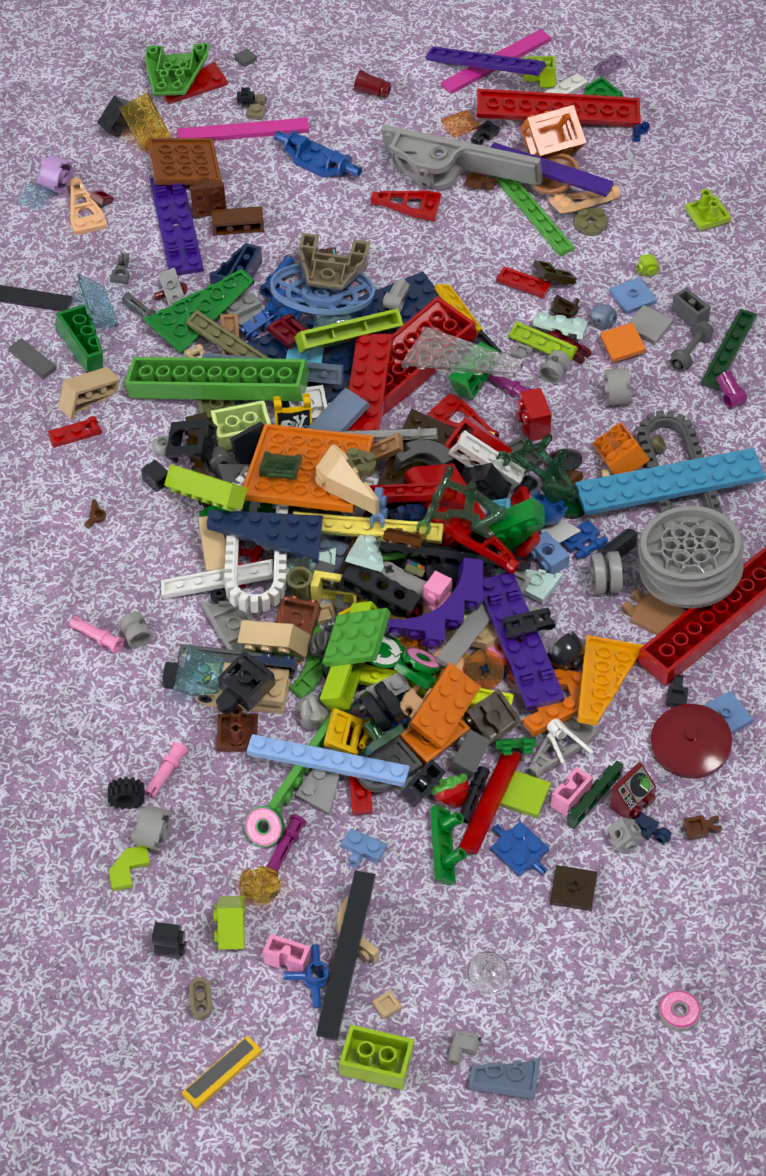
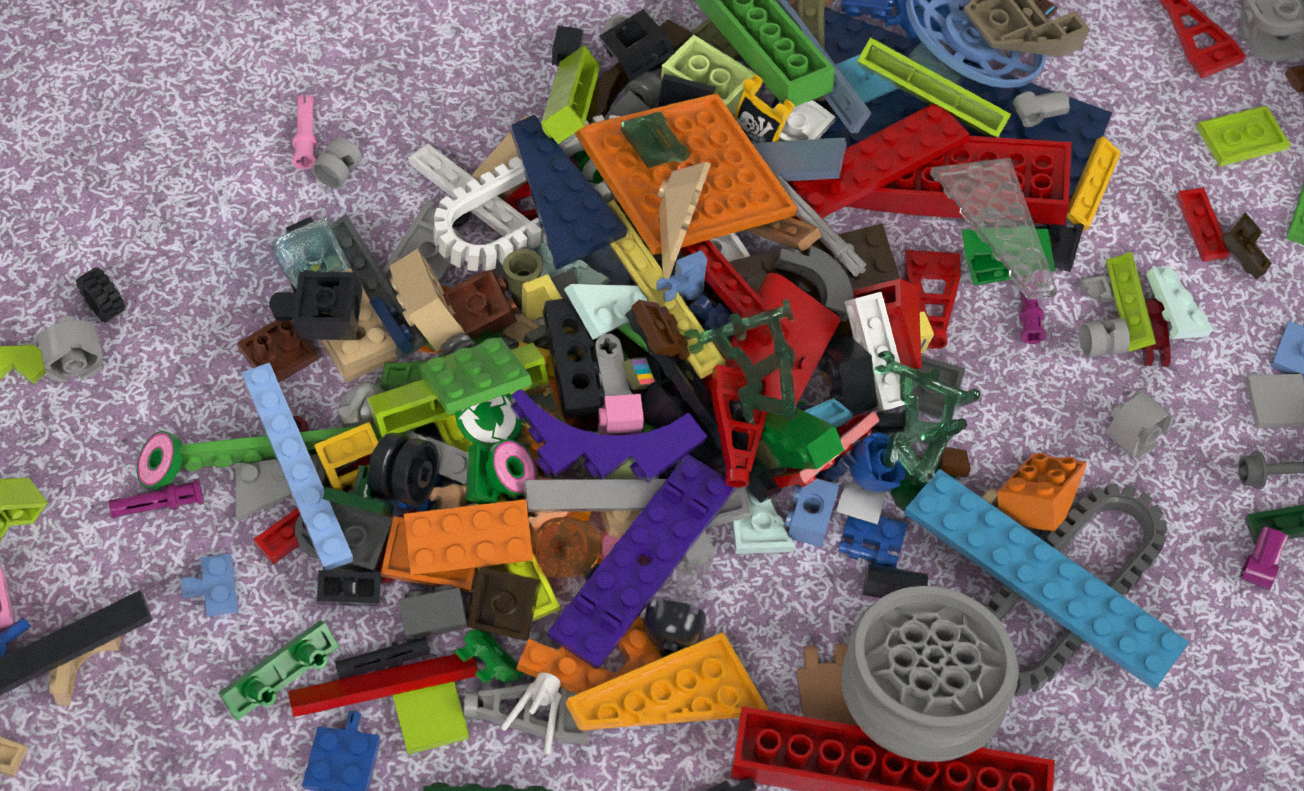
camera: 45 degrees right, 5 degrees up
reddish brown animal [84,499,106,529] -> none
bright pink pin [145,742,189,799] -> none
clear yellow plate [239,866,282,904] -> none
dark red plate [267,313,308,349] -> none
olive plate [345,448,376,479] -> none
red hair [431,773,470,808] -> none
black plate [501,608,556,639] -> none
red brick [516,388,552,442] -> none
black dish [545,448,582,472] -> none
dark brown bracket [550,295,580,319] -> none
bright pink brick [551,767,593,818] -> none
light grey wheel [589,551,623,595] -> none
sand blue head [590,303,617,329] -> none
orange tile [600,322,646,363] -> none
olive tile [651,434,667,454] -> none
none -> lime tile [1196,105,1291,167]

